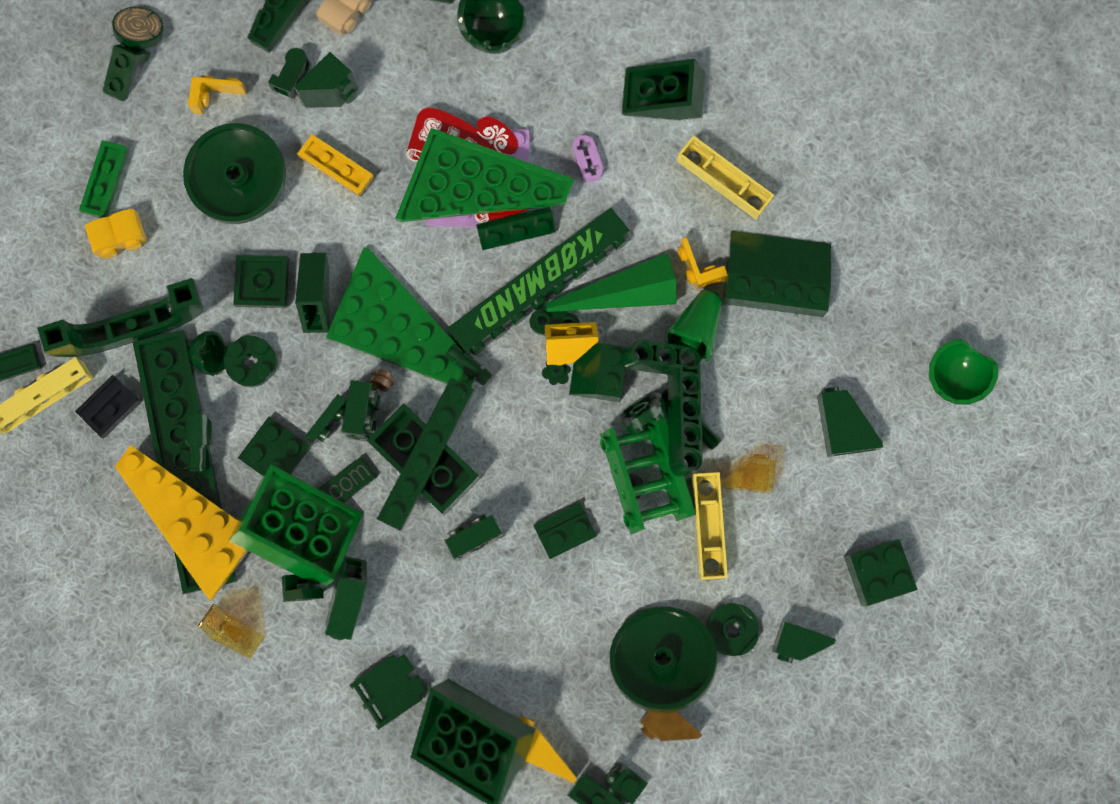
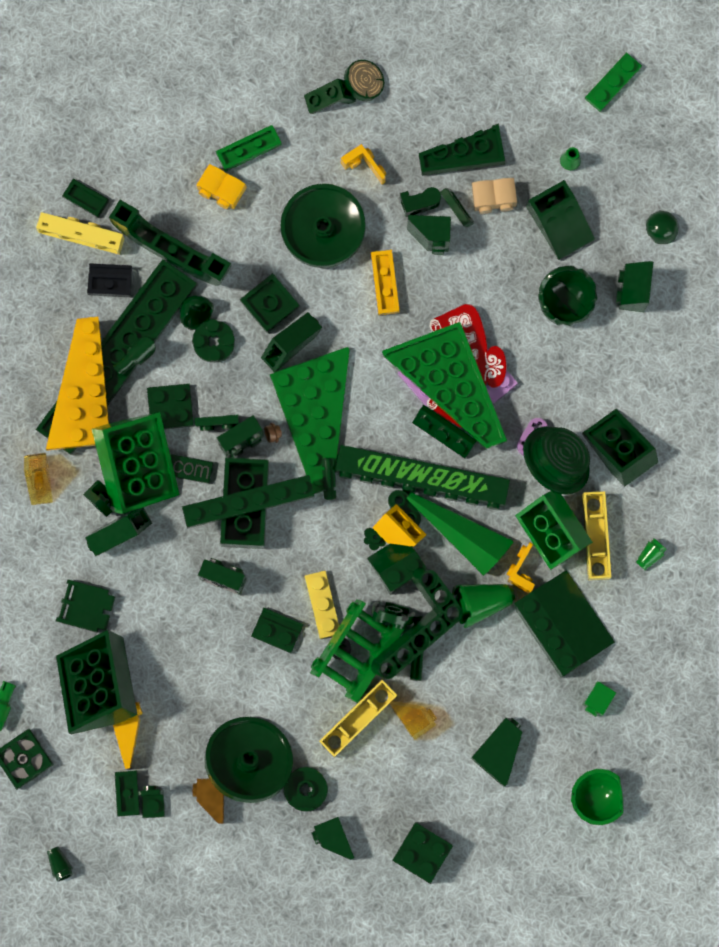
camera: 50 degrees right, 0 degrees up
none -> light yellow plate [305,570,339,639]
none -> dark green tile [440,188,474,228]
none -> green brick [515,491,593,570]
none -> dark green piece [523,426,590,495]
none -> green brick [582,681,616,717]
none -> green cone [636,538,667,570]

